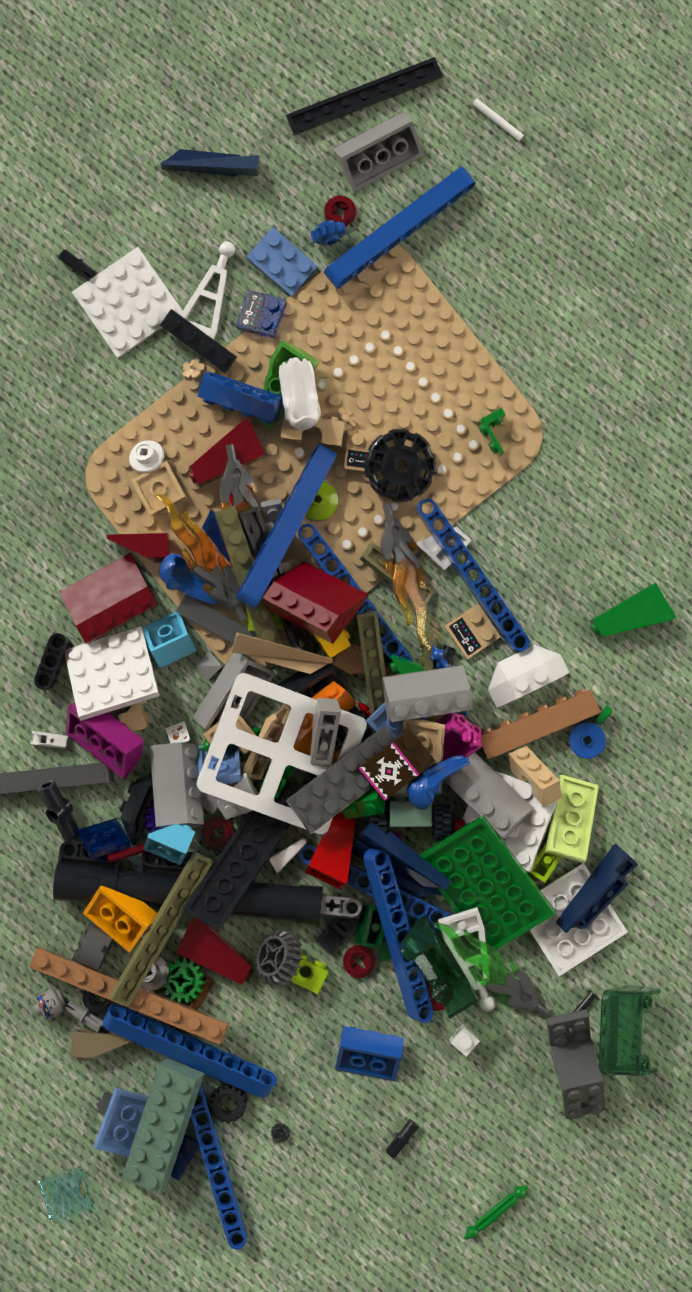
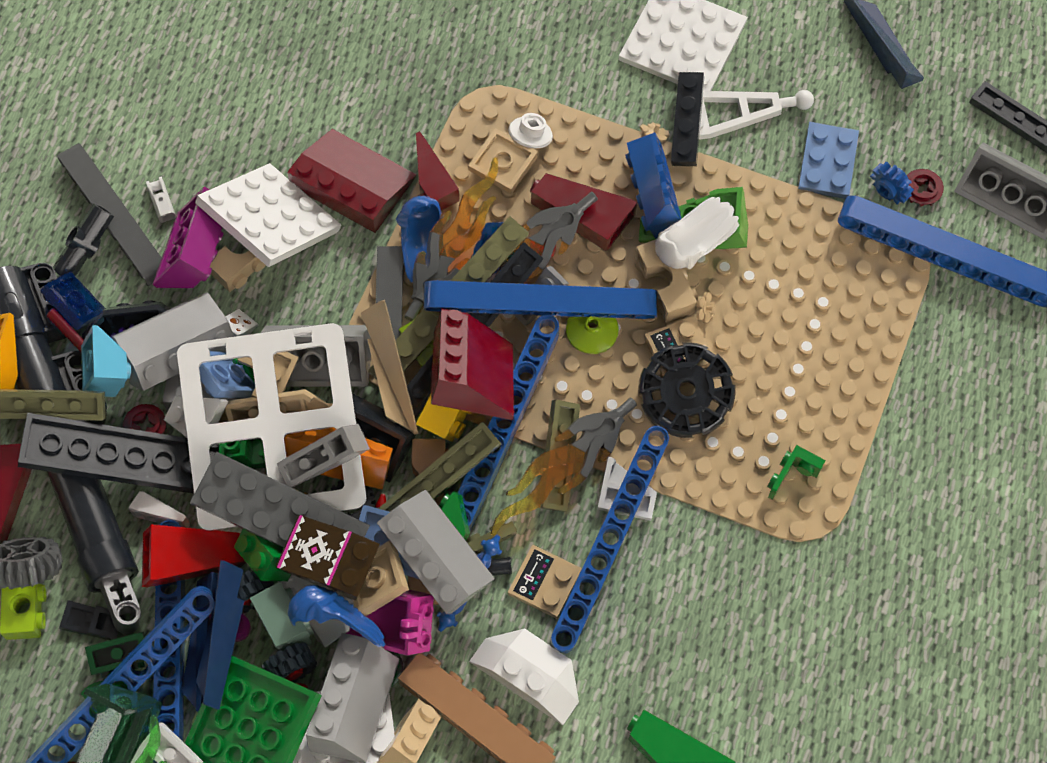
camera: 60 degrees right, 20 degrees down
black beam [34,633,70,690] -> none
medium azure slope [142,612,196,668] -> none
light grey slope [195,652,223,680] -> none
clear blue plate [235,290,287,338] -> none
dark red gear [343,945,375,978] -> none

